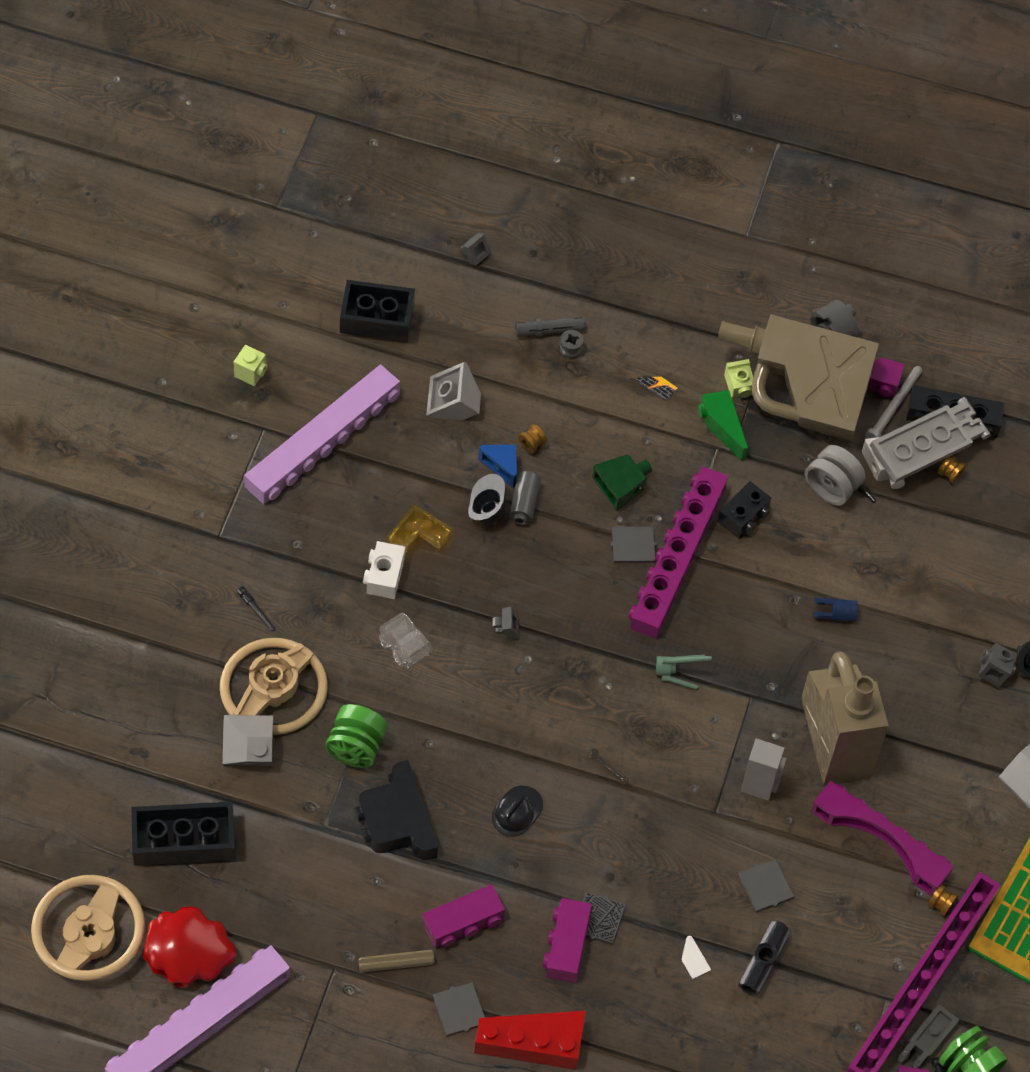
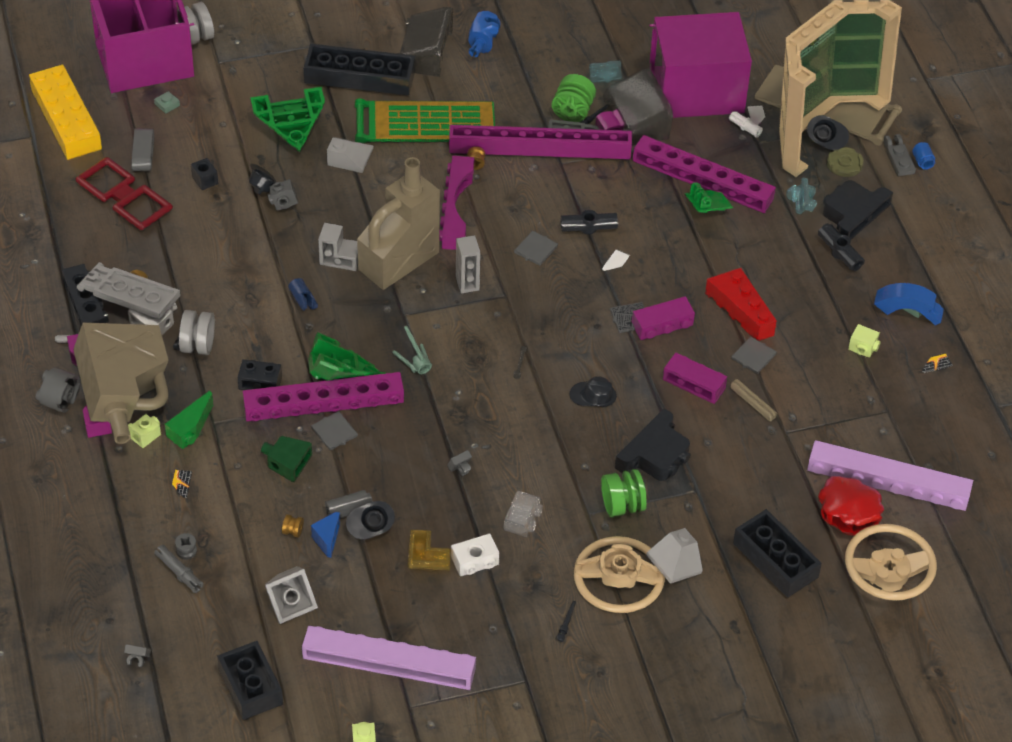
camera: 120 degrees left, 10 degrees down
none -> green wedge [308,332,387,381]
none -> light grey brick [318,223,358,271]

